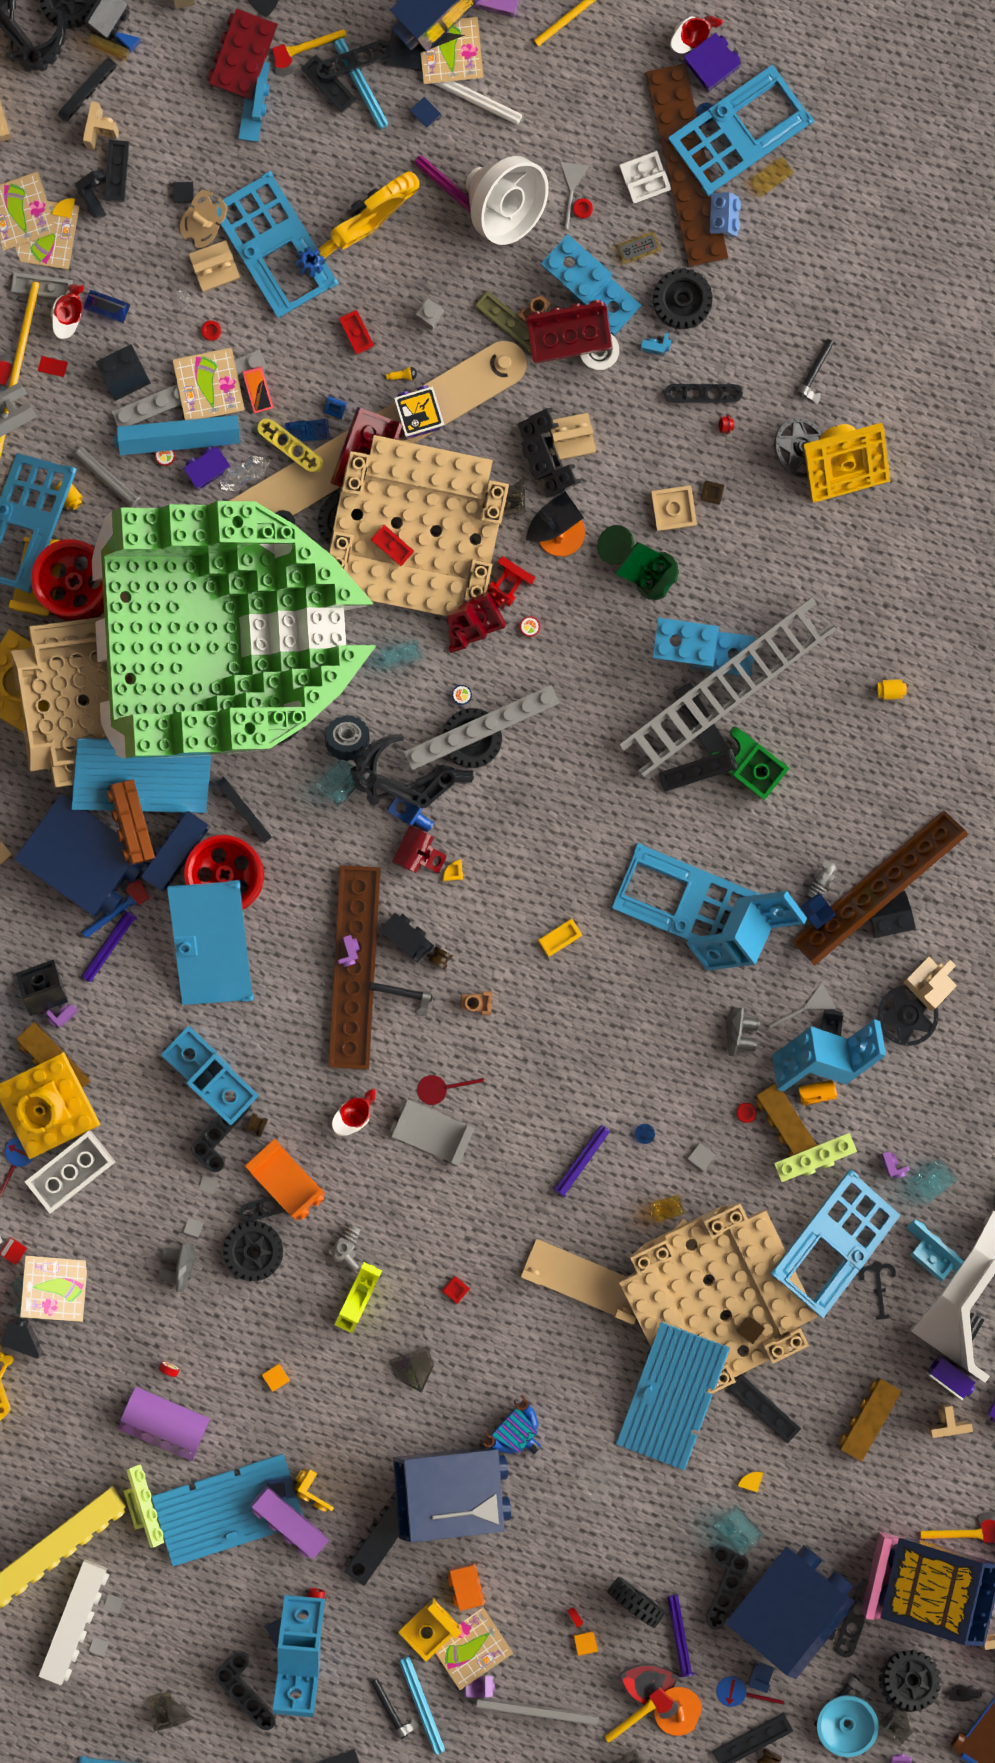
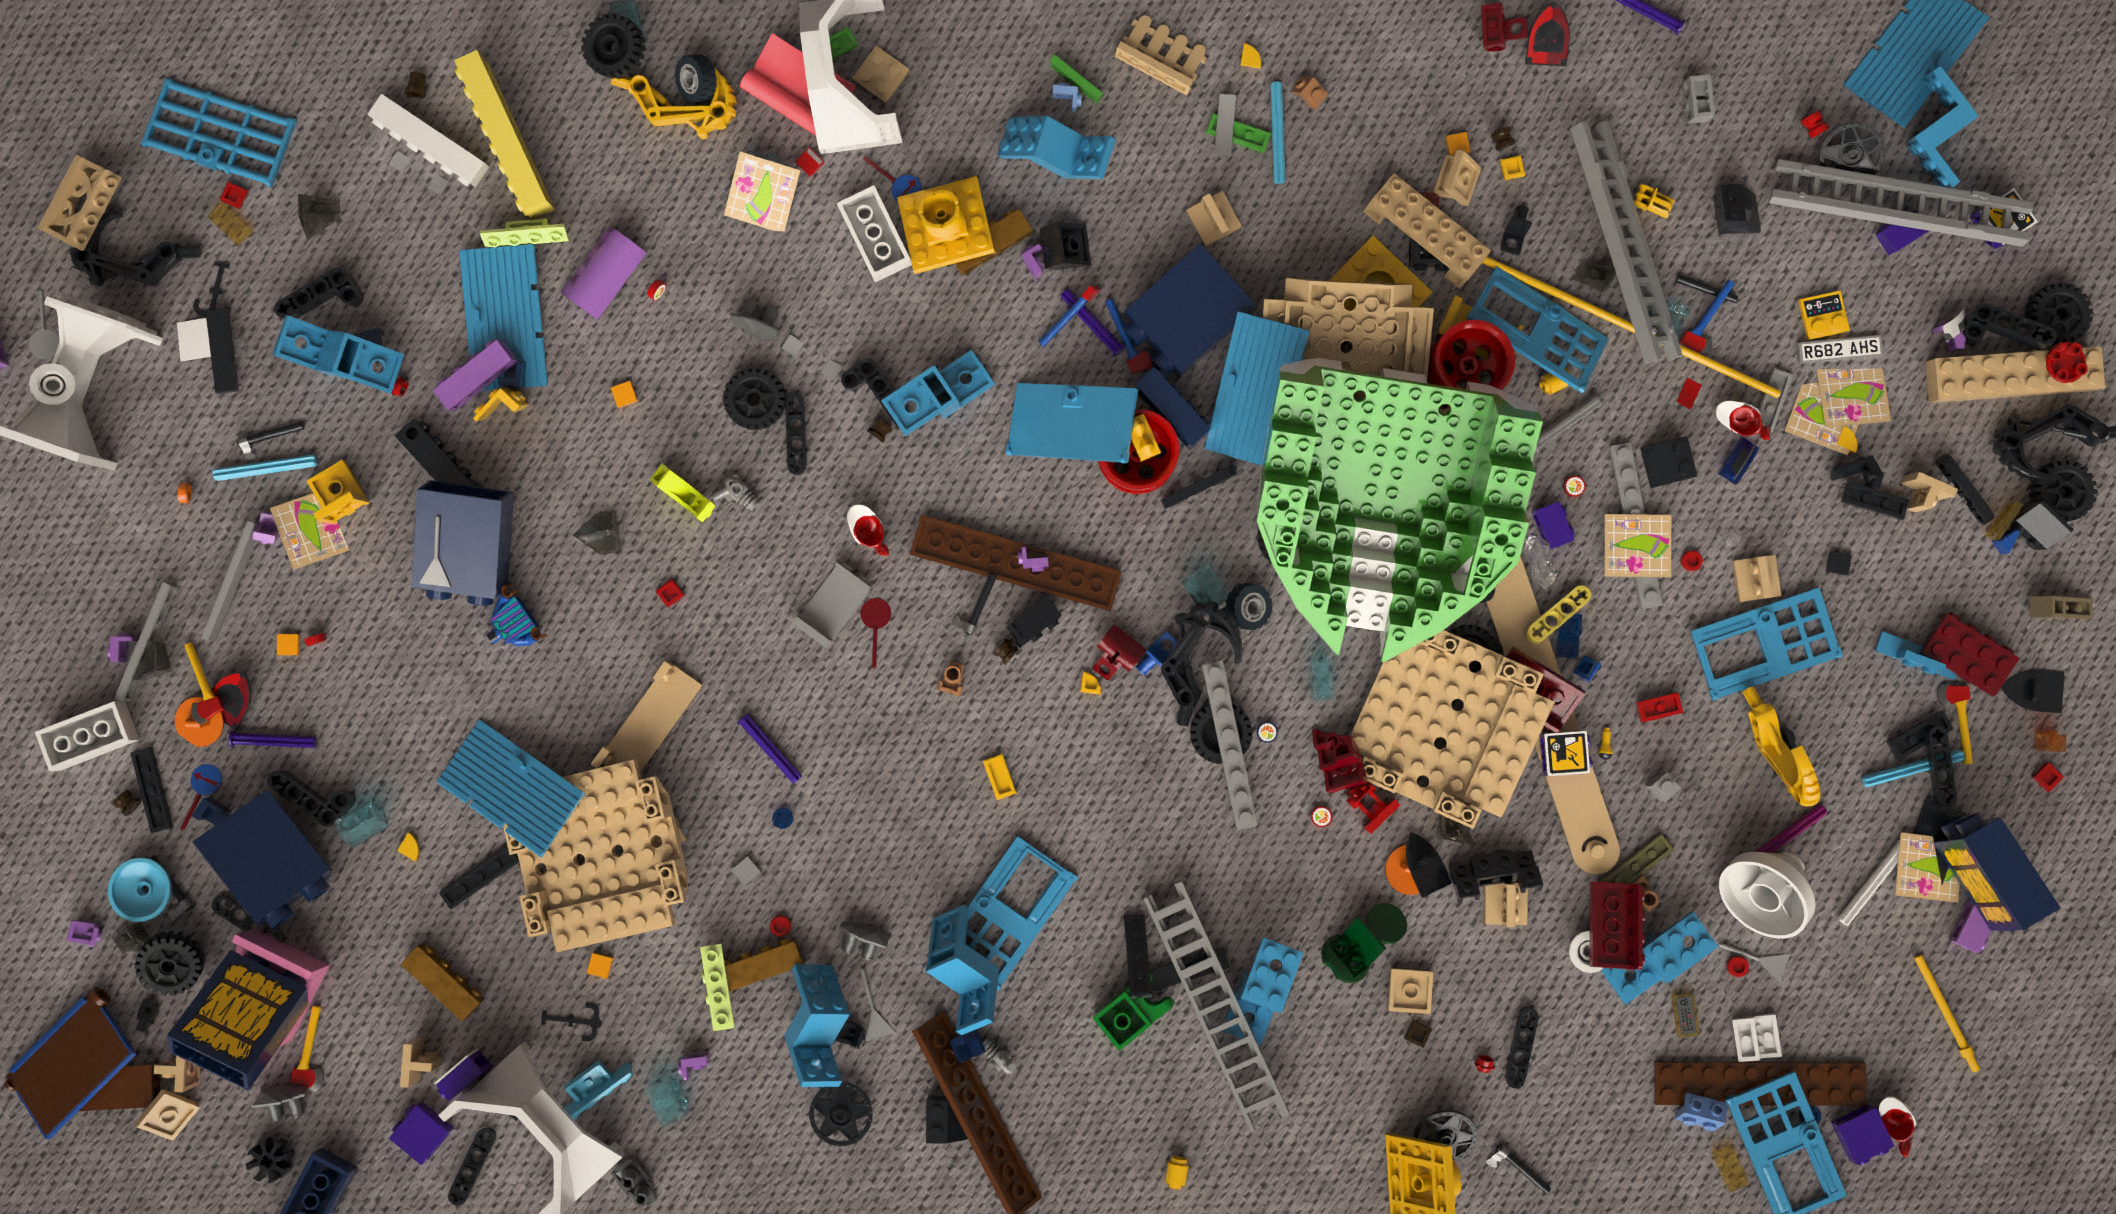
camera: 100 degrees right, 0 degrees up
black slope [0,1317,43,1359] -> none
dark orange brick [106,779,155,866] -> none
dark azure brick [114,415,241,455] -> none
tan shield [180,190,228,248] -> none
slope [242,366,274,413] -> none
orange panel [245,1139,325,1221] -> none
blue piece [295,247,325,277] -> none
red plate [370,524,414,566] -> none
dark blue panel [410,97,441,128] -> none
orange brick [448,1563,485,1611] -> none
black wheel [607,1577,666,1628] -> none
dark azure bracket [640,333,672,356] -> none
clear yellow bracket [650,1194,685,1223] -> none
black wheel [653,268,713,330] -> none
dark brown tile [736,1315,765,1344] -> none
door [770,1169,901,1318] -> none
light orange arm [799,1080,837,1105] -> none
tan bracket [903,957,957,1012] -> none
none -> dark brown bush [404,72,426,98]
none -> light orange tile [587,952,614,979]
none -> blue piece [1038,285,1102,347]
none -> yellow tile [1131,414,1161,462]

